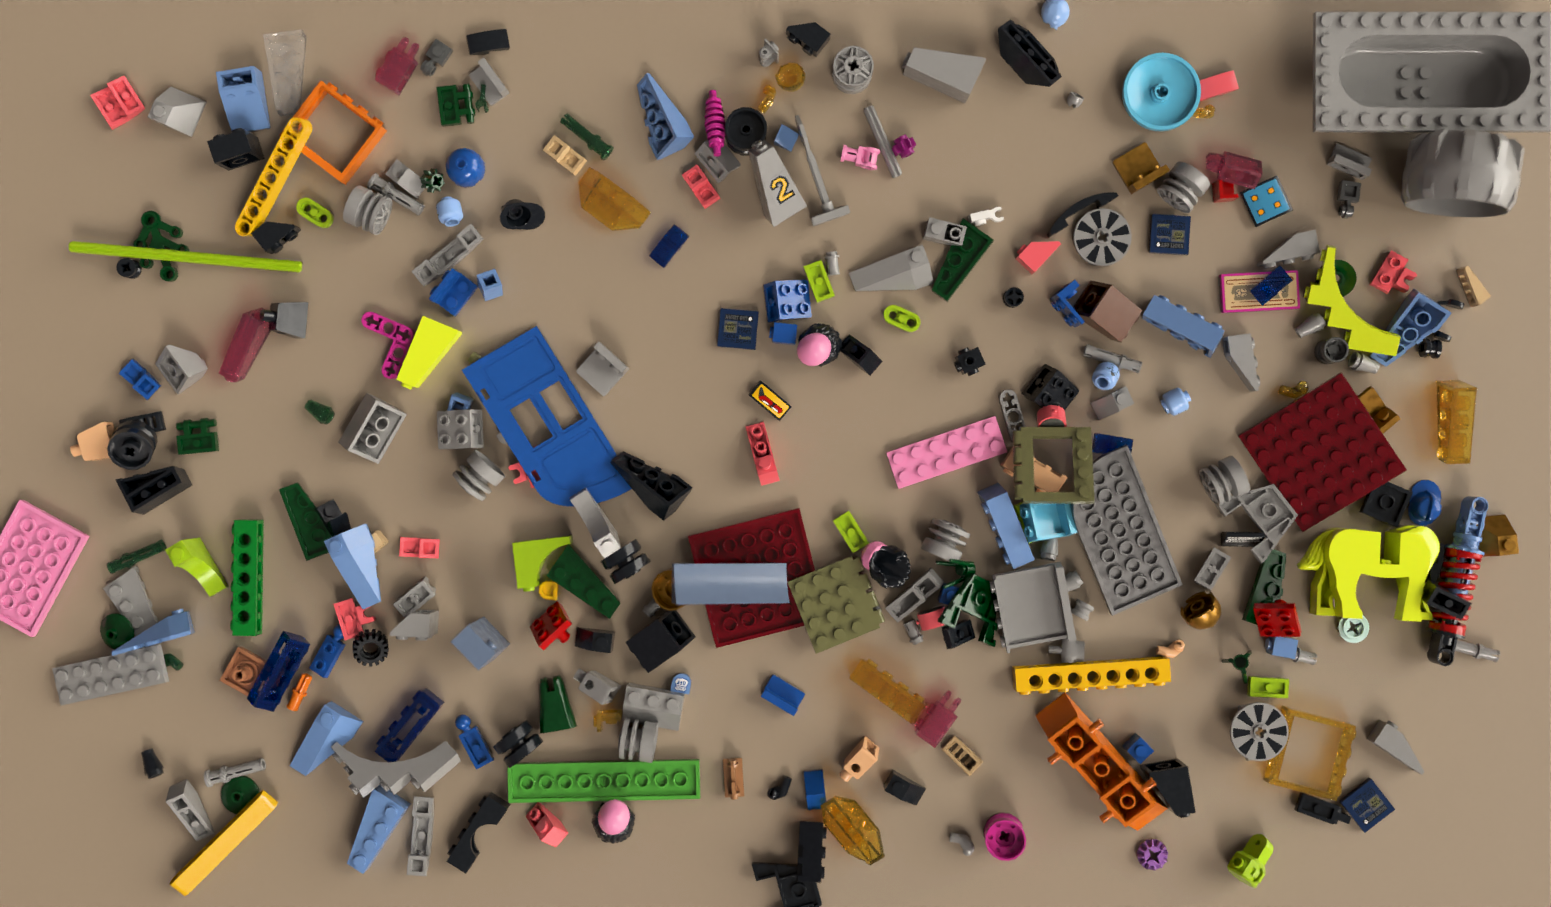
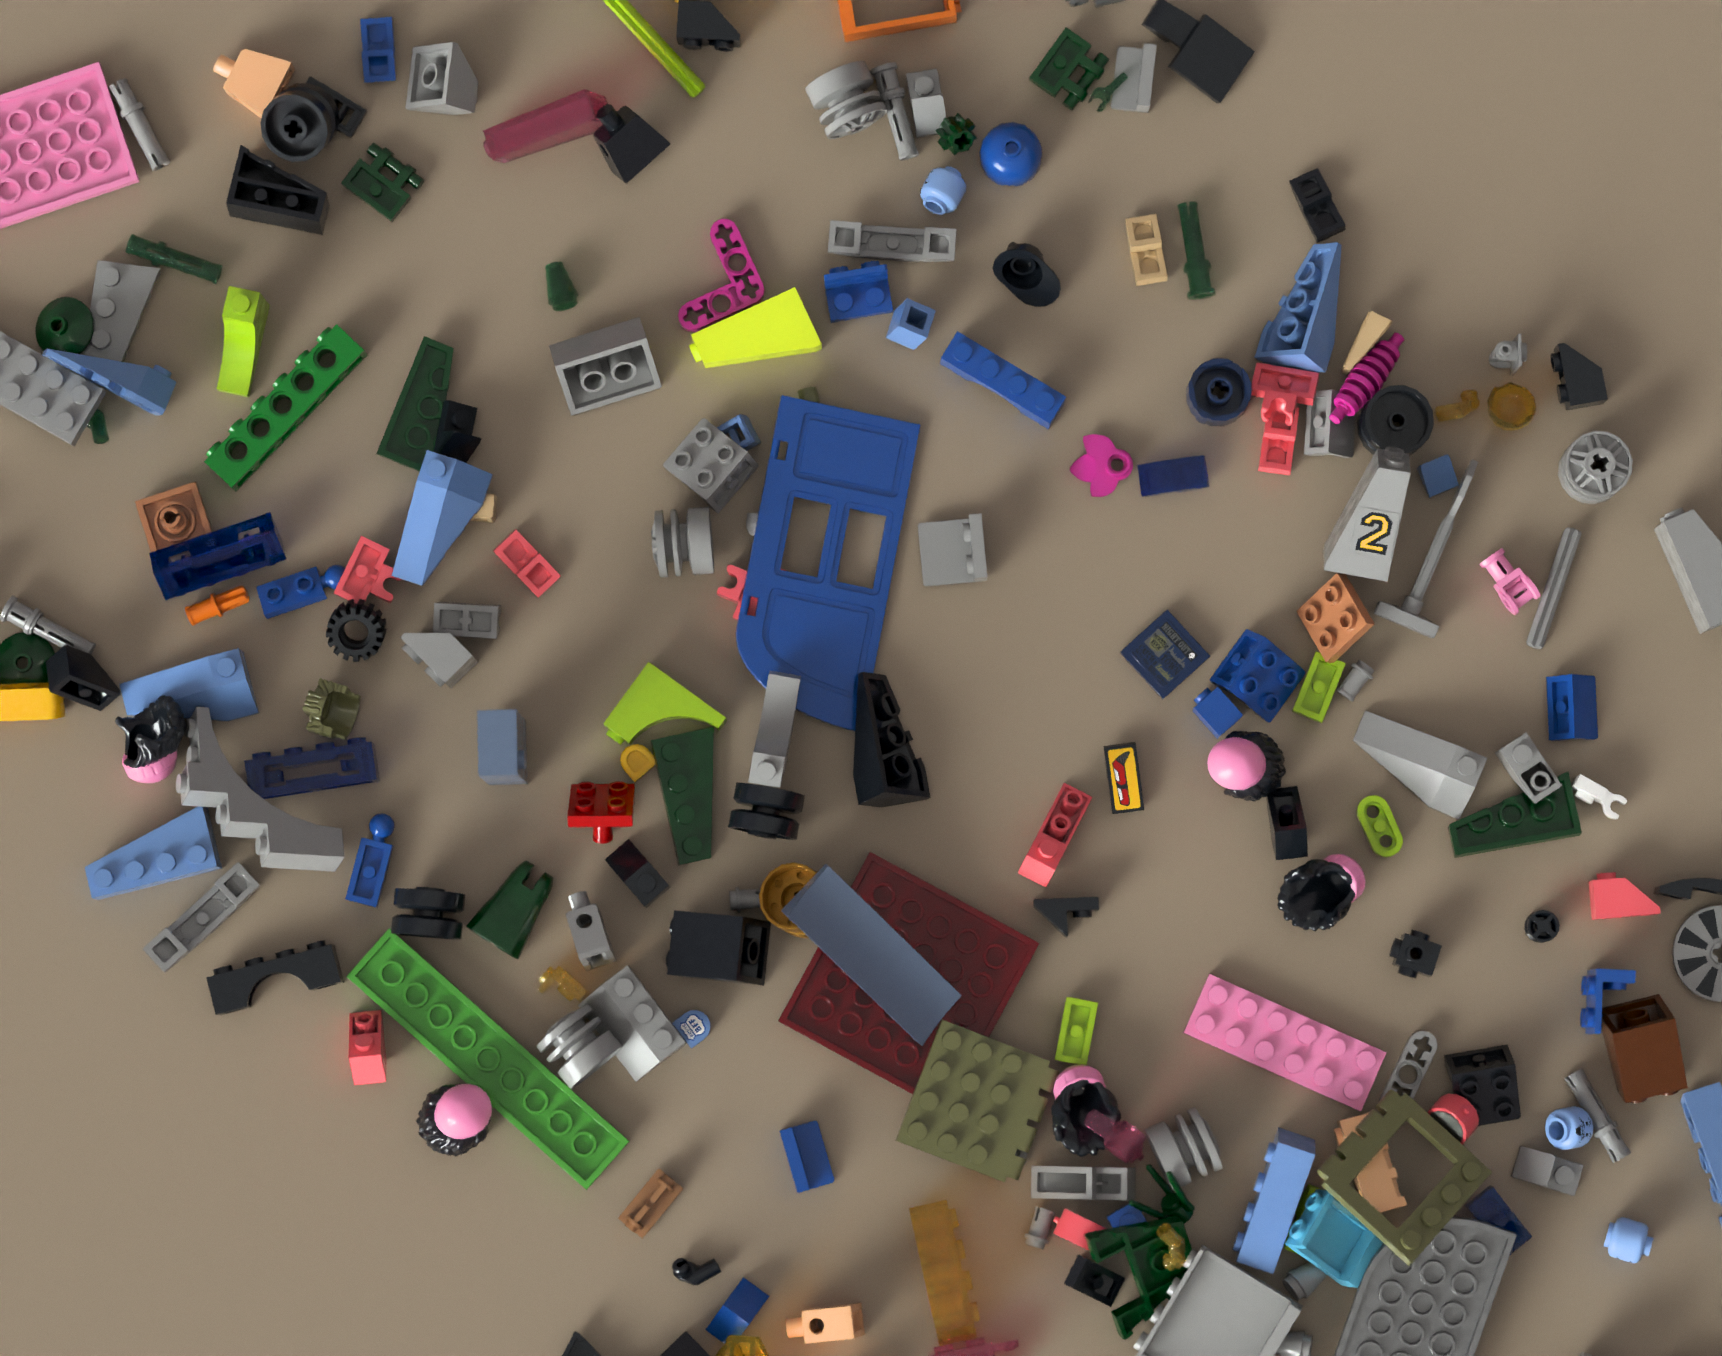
camera: 50 degrees right, 5 degrees down
lime plate [296,198,334,228] -> none
clear yellow wedge [579,167,651,231] -> none
magenta gear [891,135,916,159] -> none
none -> black slope [46,644,120,711]
none -> light grey pin [108,78,170,171]
none -> black hair [115,695,187,783]
none -> olive hair [302,678,361,741]
none -> blue arch [940,331,1066,429]
none -> black slope [1033,897,1099,938]
none -> dark pink plate [1069,434,1133,497]
none -> clear pink axle [1084,1109,1147,1164]
none -> clear yellow arm [1156,1223,1186,1270]
none -> black tile [1168,14,1255,103]
none -> dark blue brick [1186,358,1252,426]
none -> coral plate [1251,363,1319,426]
none -> black hair [1277,854,1366,932]
none -> black slope [1289,168,1346,243]
none -> nougat plate [1296,573,1375,663]
none -> tan slope [1341,311,1392,375]
none -> blue panel [1546,674,1598,741]

